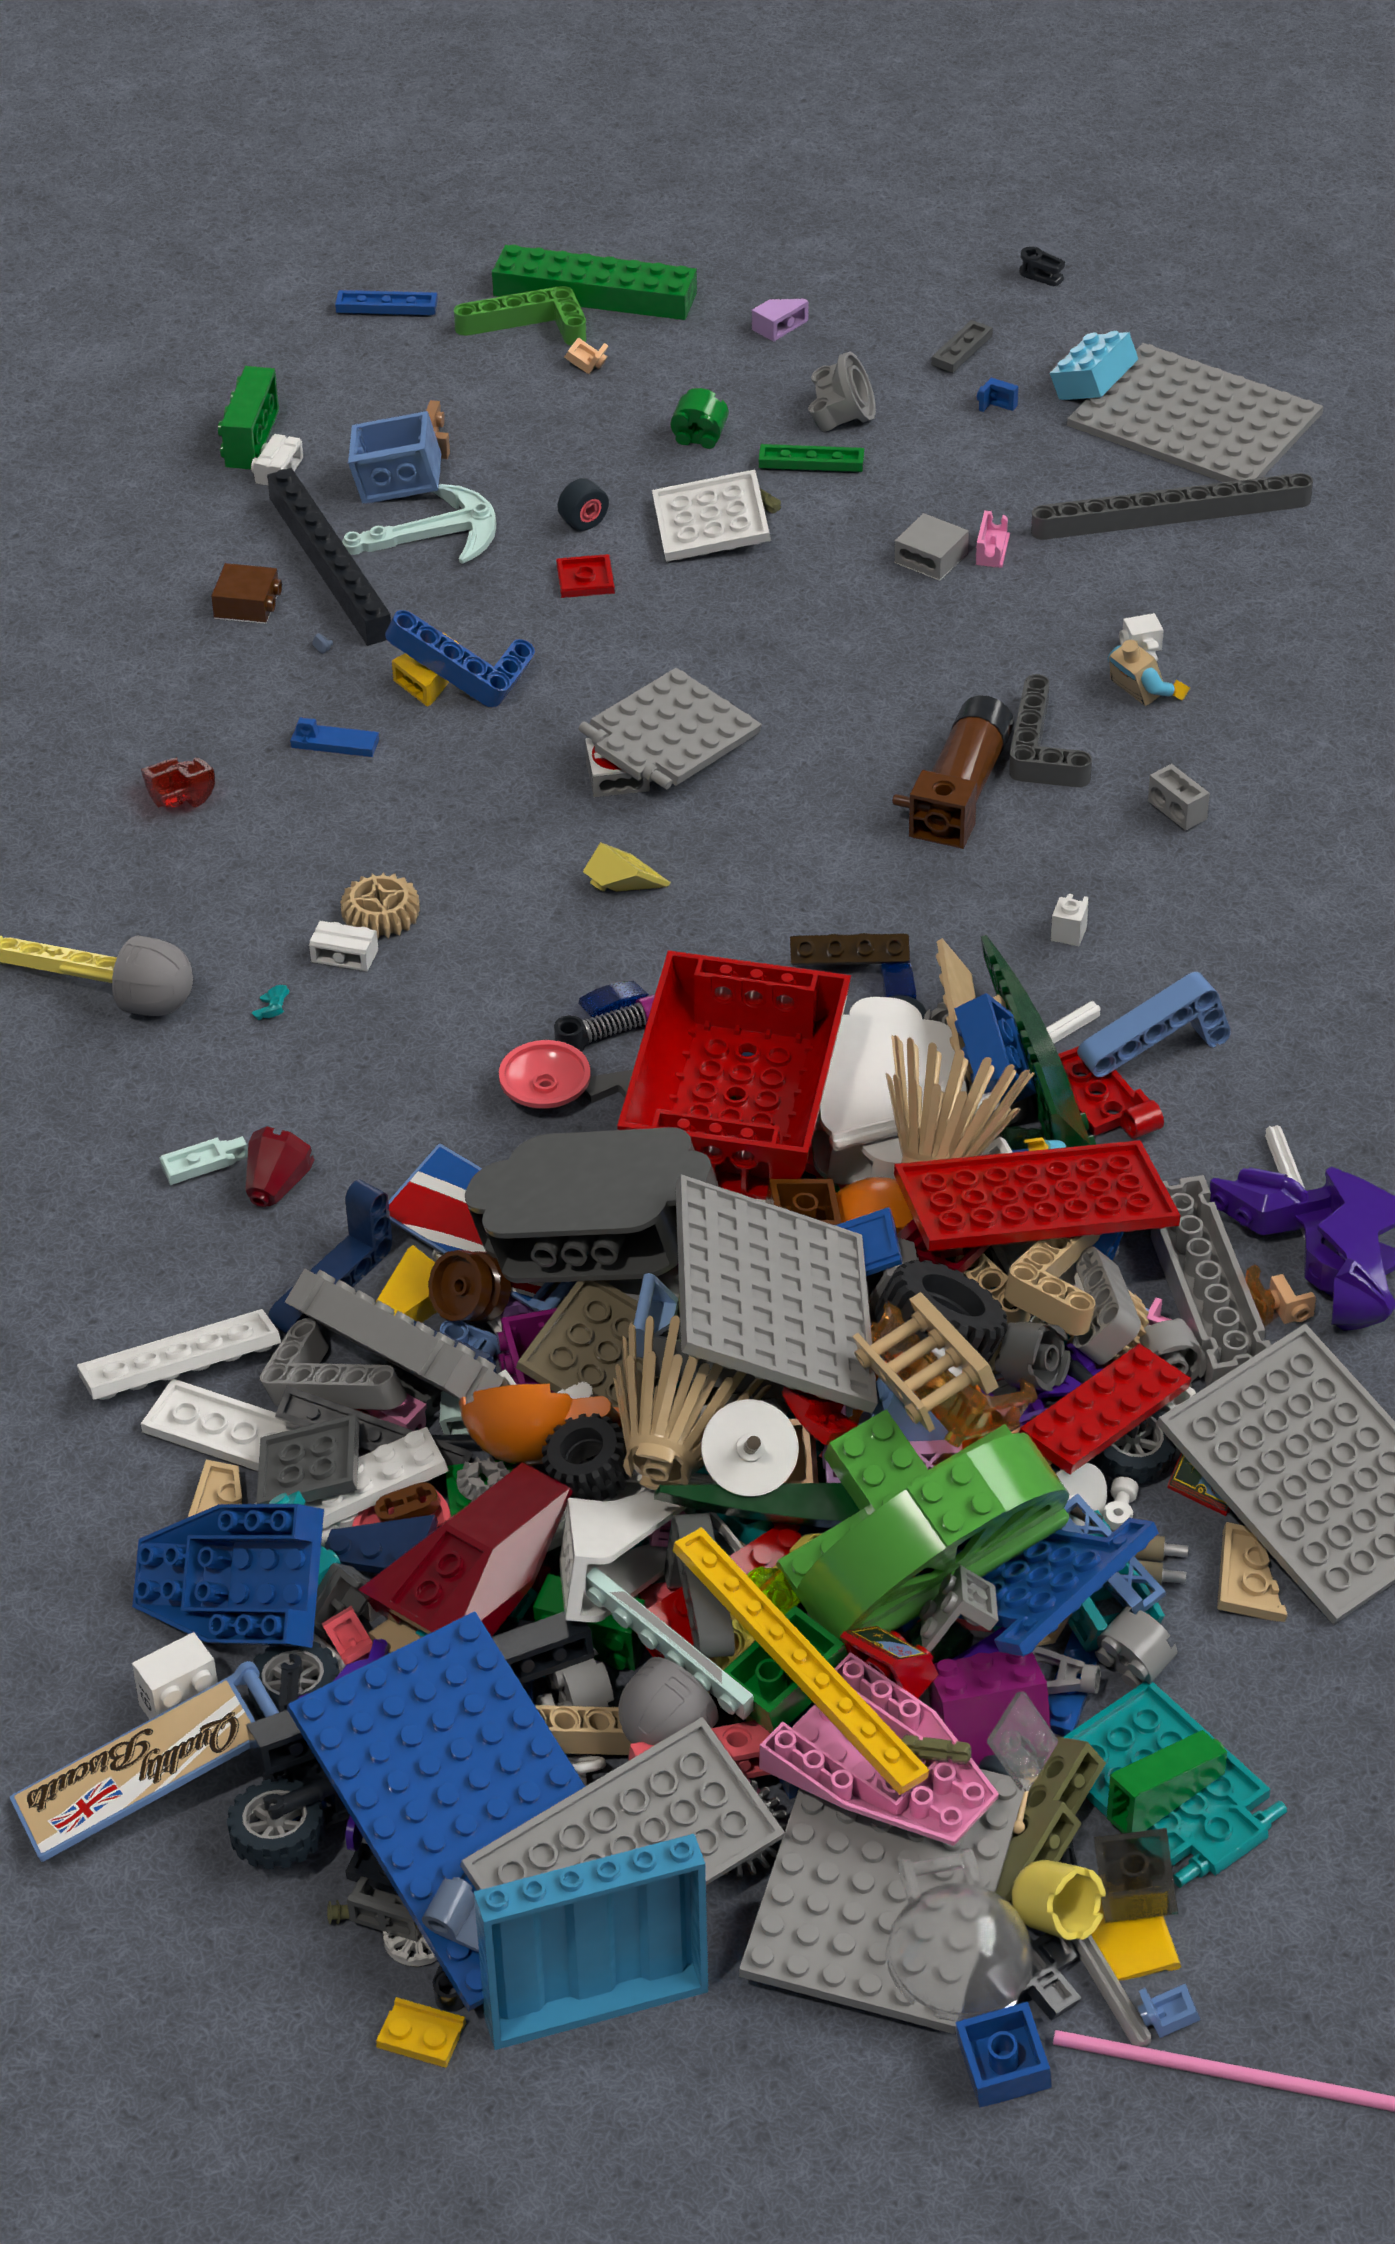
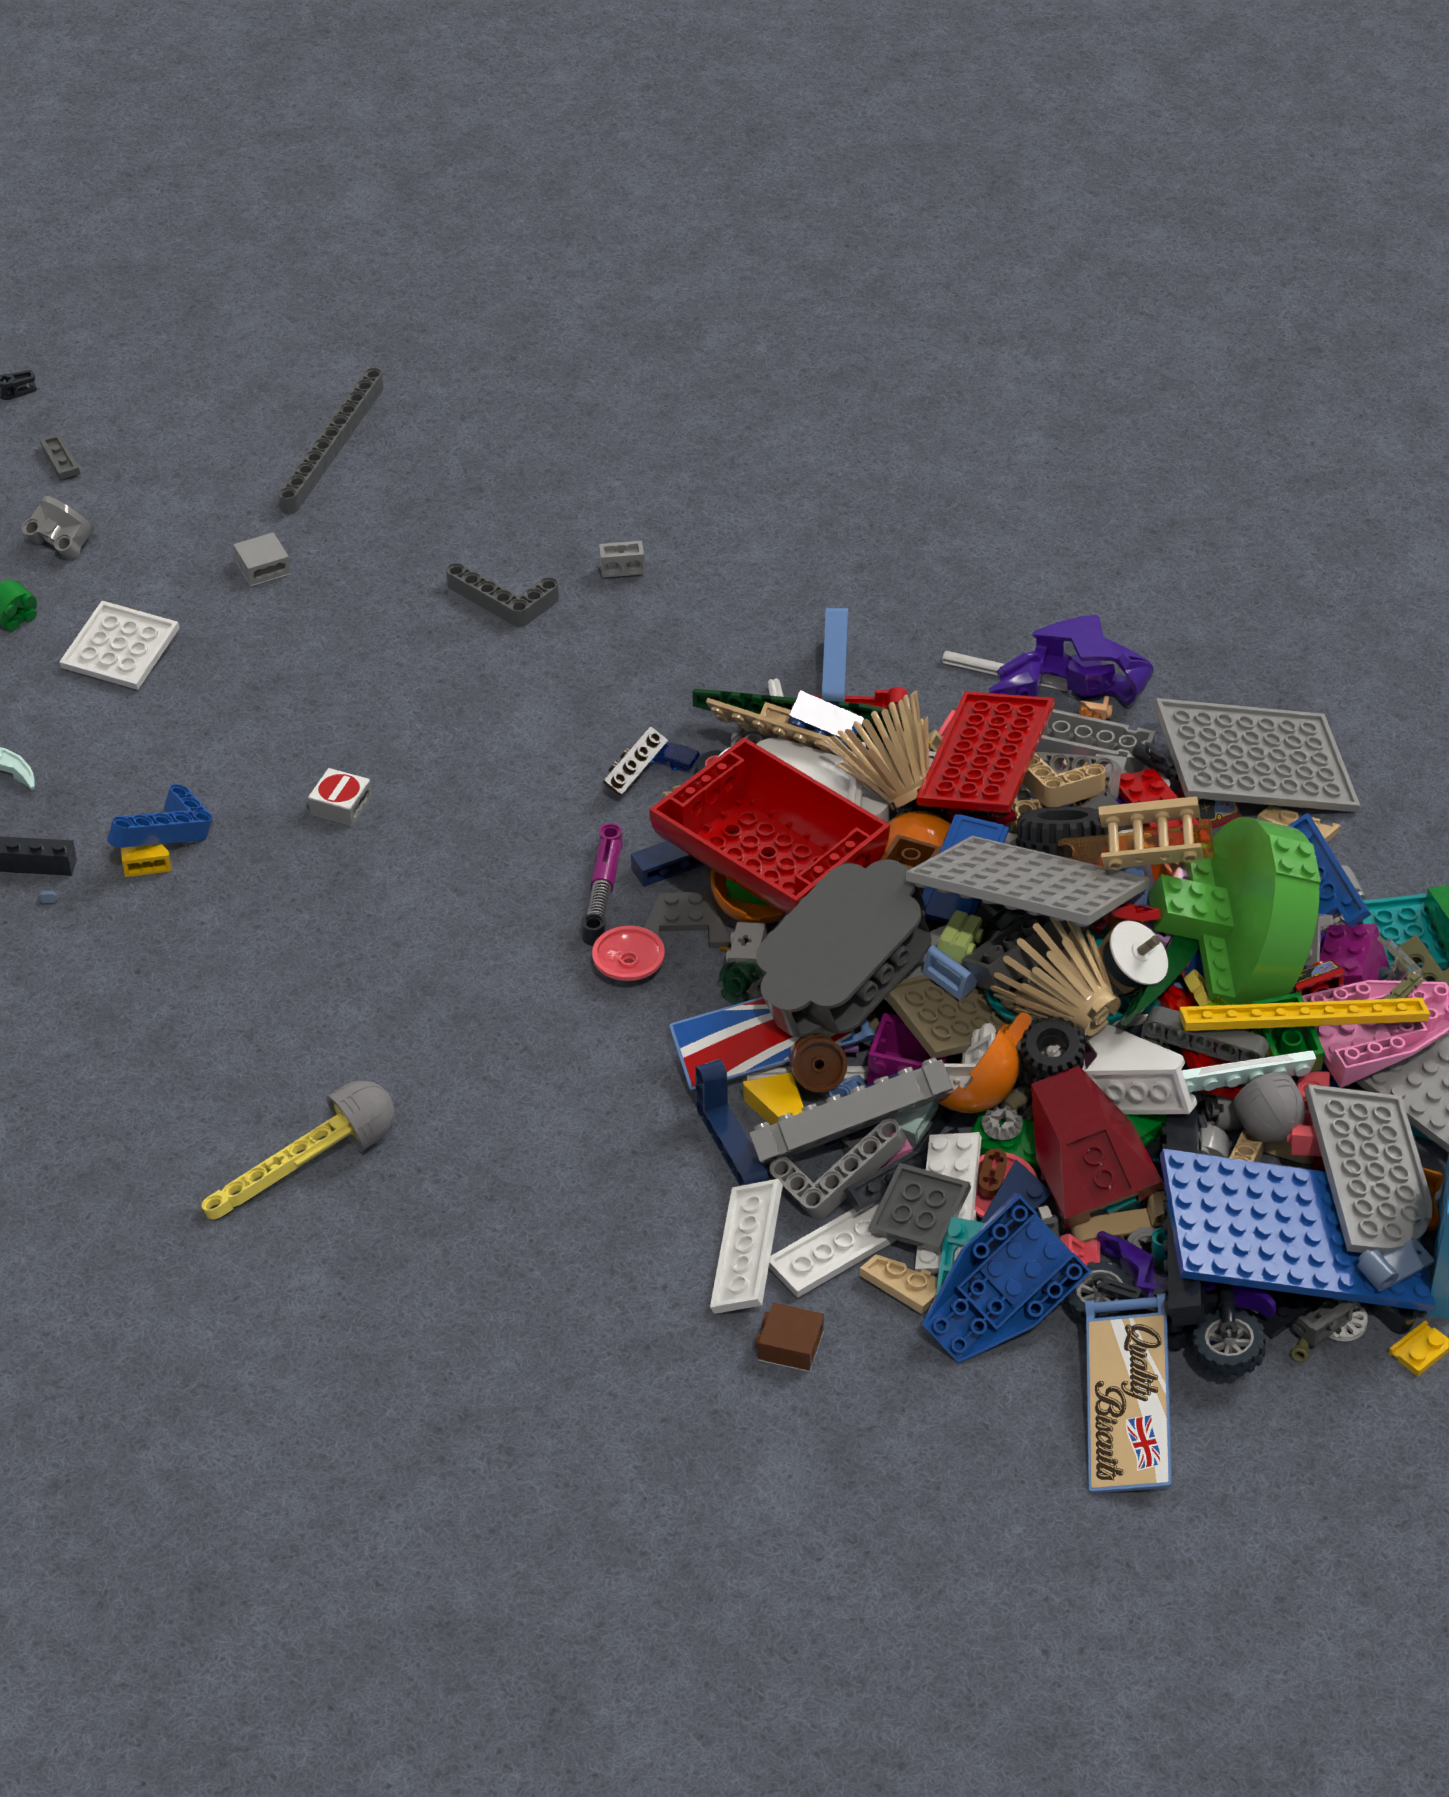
camera: 60 degrees left, 0 degrees up
white brick [132,1632,218,1719] -> none
clear red brick [141,757,215,808] -> none
light aqua hinge [159,1136,248,1185] -> none
dark red cone [245,1126,315,1207] -> none
teal piece [252,985,290,1020] -> none
blue hinge [290,717,379,757] -> none
white brick [309,921,378,972] -> none
tan gear [341,872,420,939] -> none
red tile [556,554,615,598] -> none
black wheel [557,478,609,531] -> none
light grey plate [578,668,762,790] -> none
clear blue slope [578,981,649,1019] -> none
light yellow slope [583,842,671,891] -> none
green plate [759,444,864,472] -> none
reddish brown piece [892,695,1014,849] -> none
bright pink hinge [976,511,1010,568] -> none
blue bracket [977,378,1018,412] -> none
medium azure brick [1050,331,1138,400] -> none
white brick [1051,894,1088,946] -> none
light grey plate [1067,343,1323,482] -> none
tan torso [1108,640,1190,706] -> none
white brick [1119,613,1163,661] -> none
none -> reddish brown piece [755,1303,824,1372]
none -> black plant [1132,743,1179,781]

